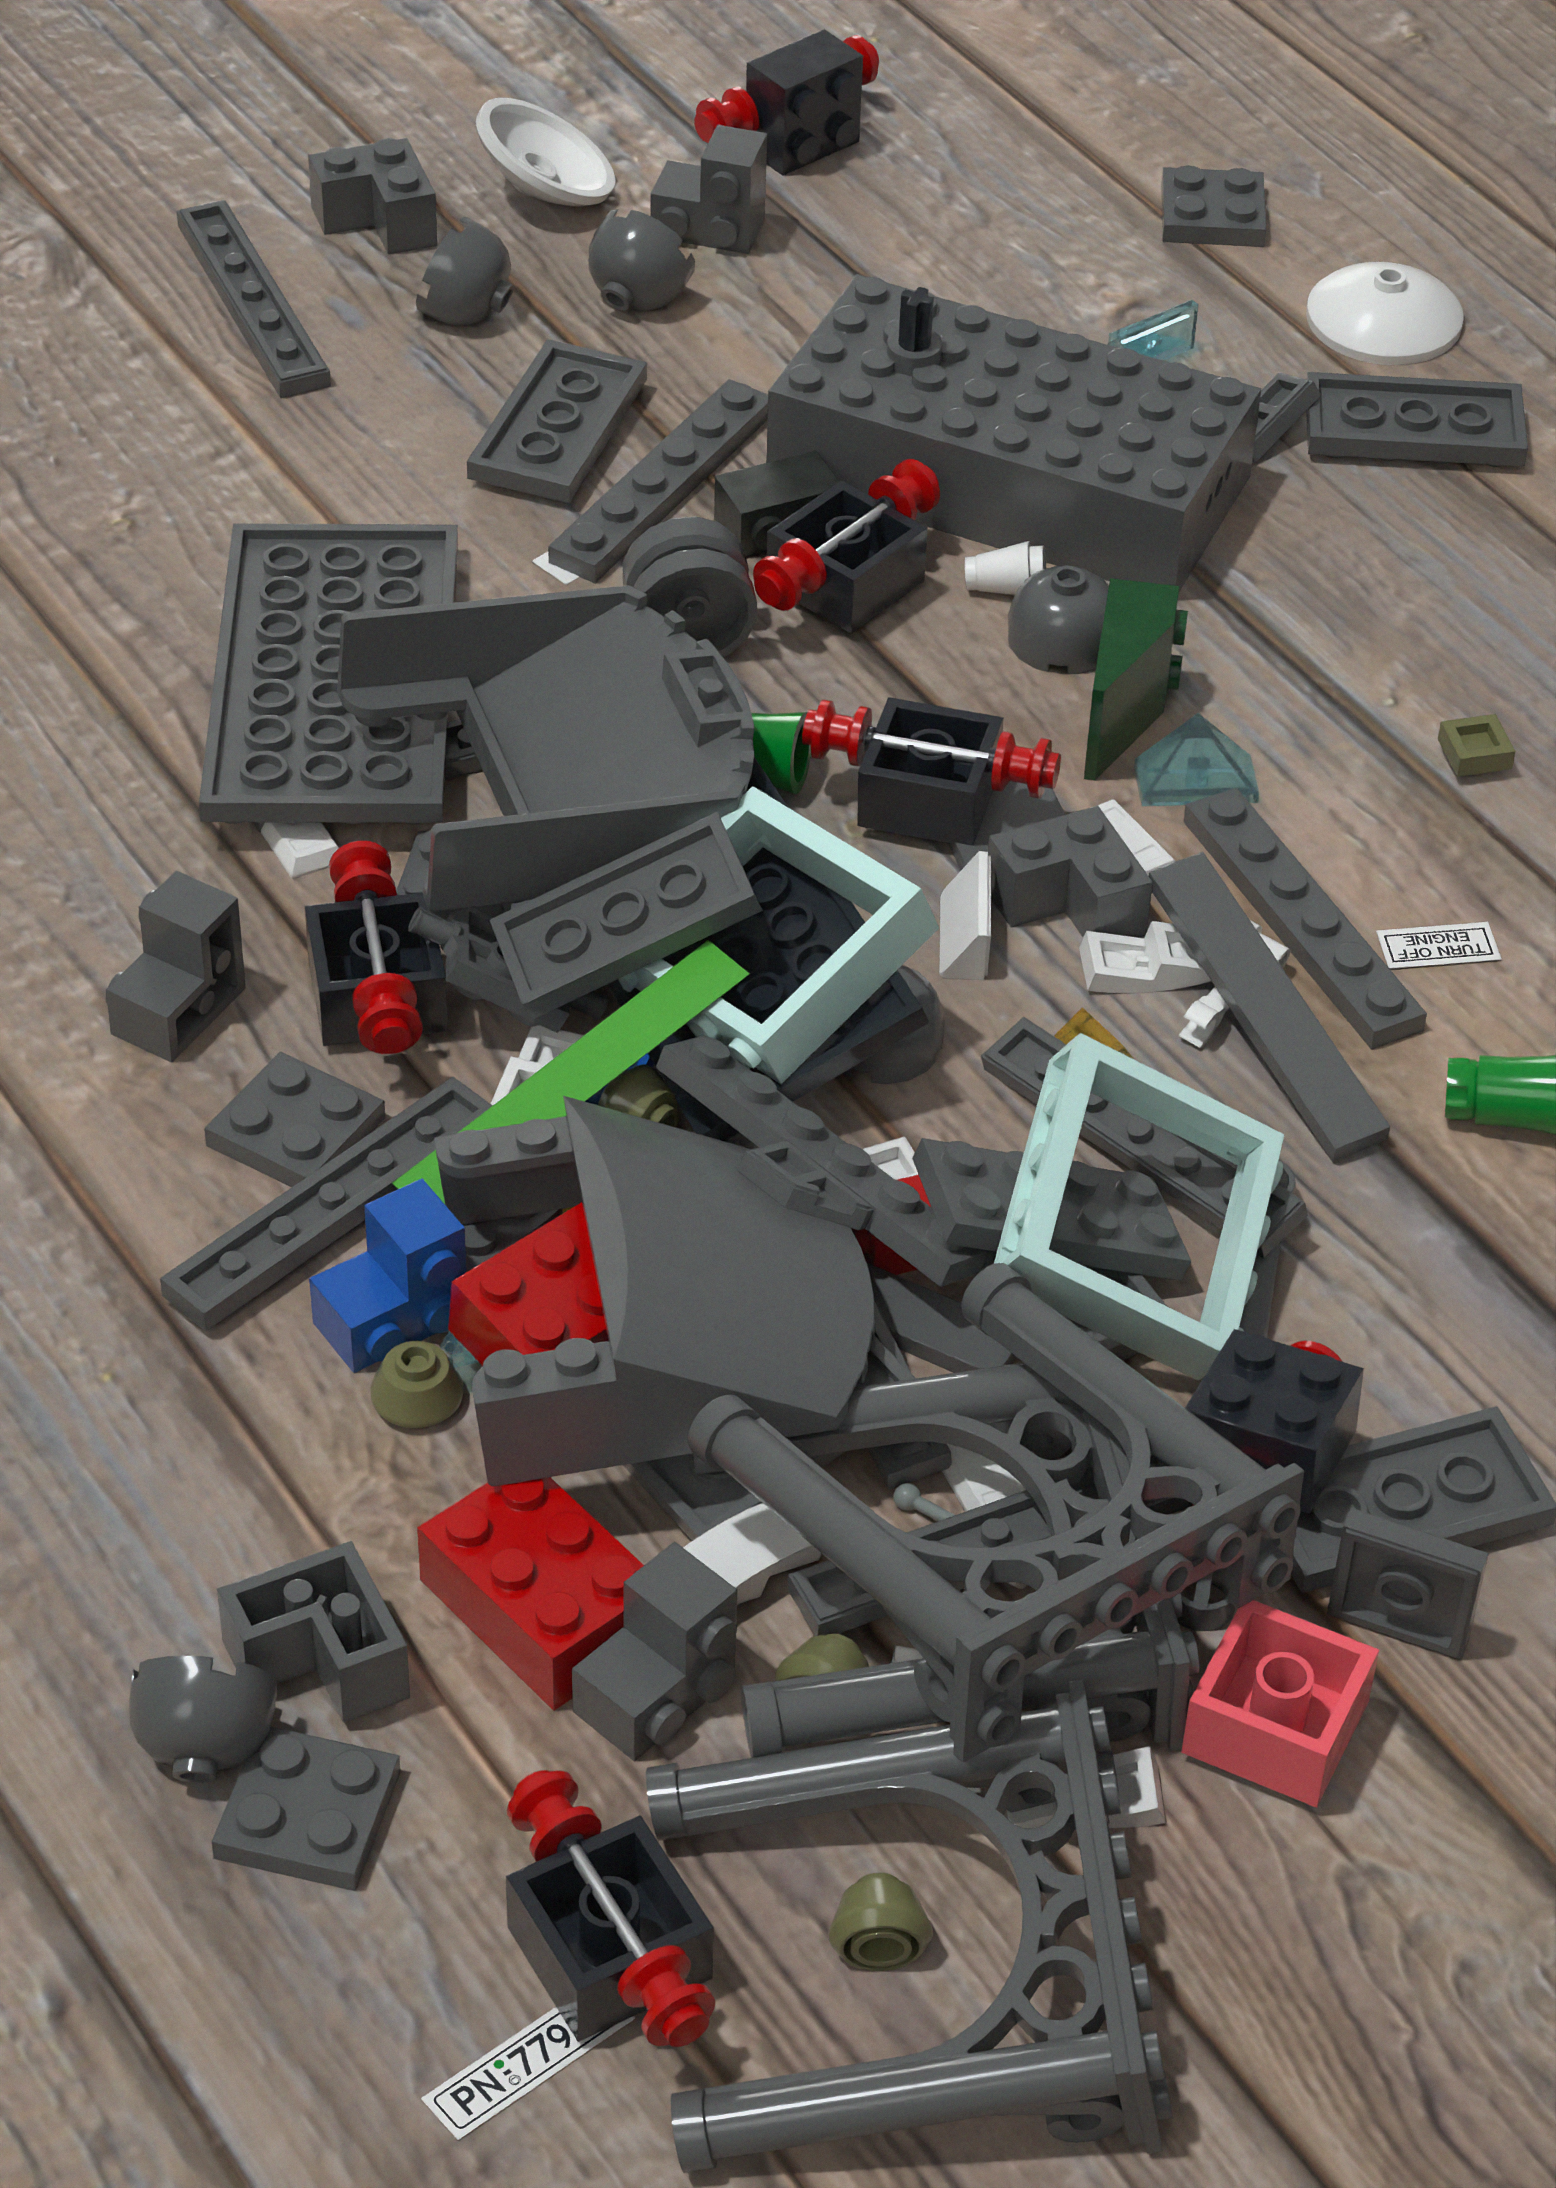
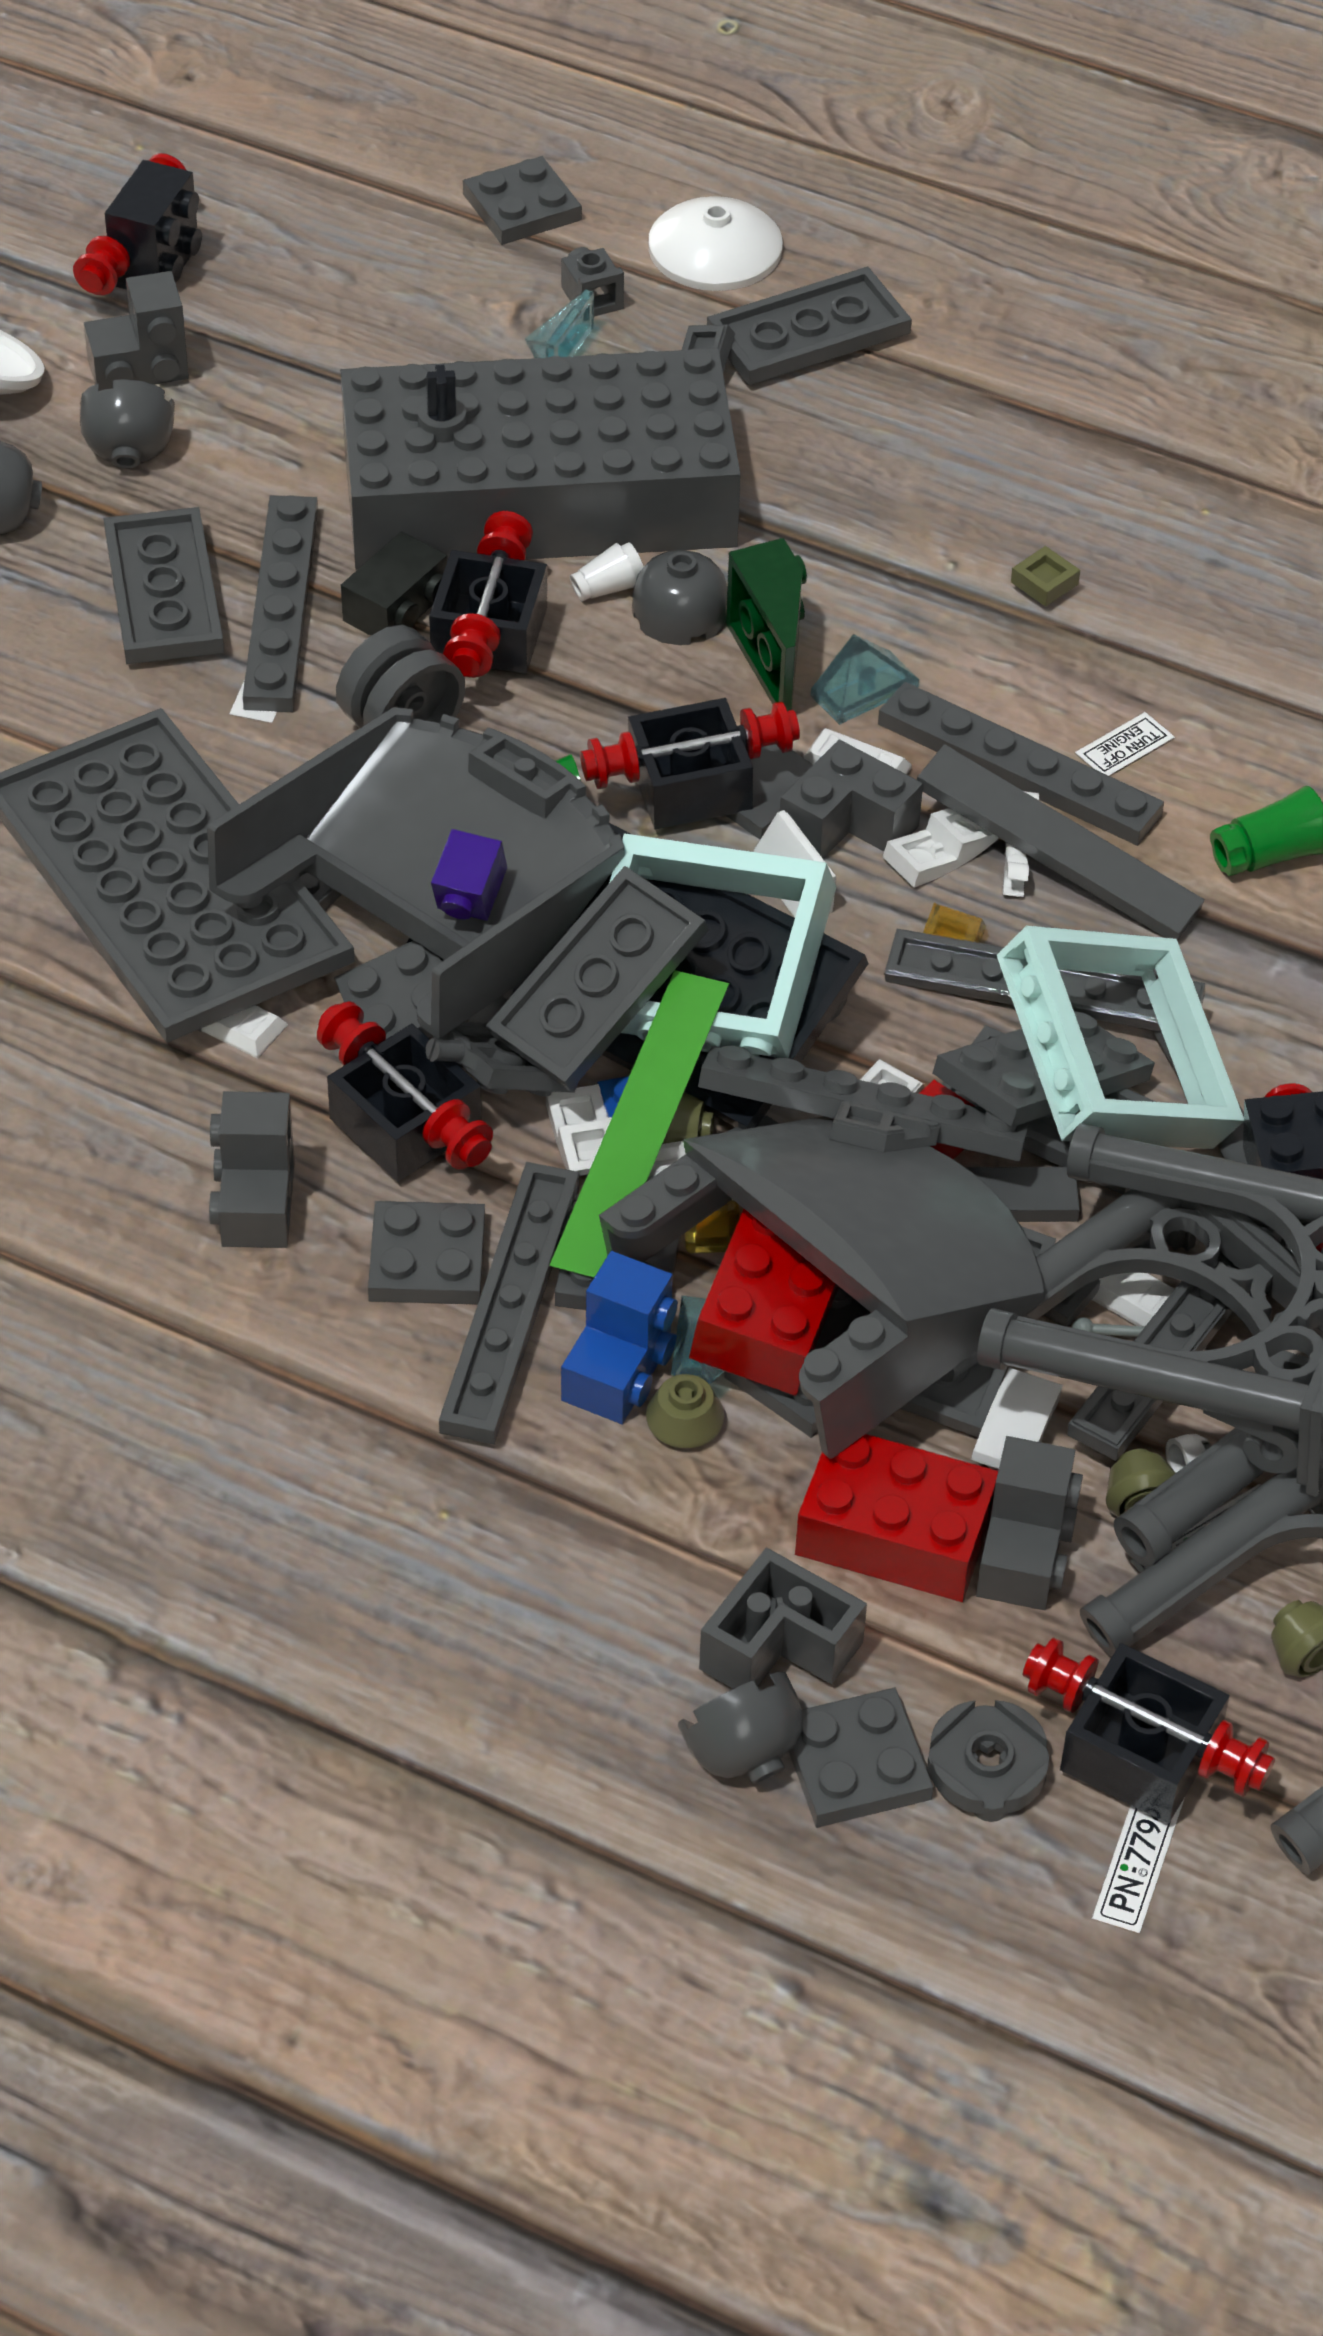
camera: 30 degrees left, 5 degrees up
none -> dark purple brick [431,829,507,921]
none -> dark grey brick [561,247,624,319]
none -> dark grey plate [927,1700,1049,1822]

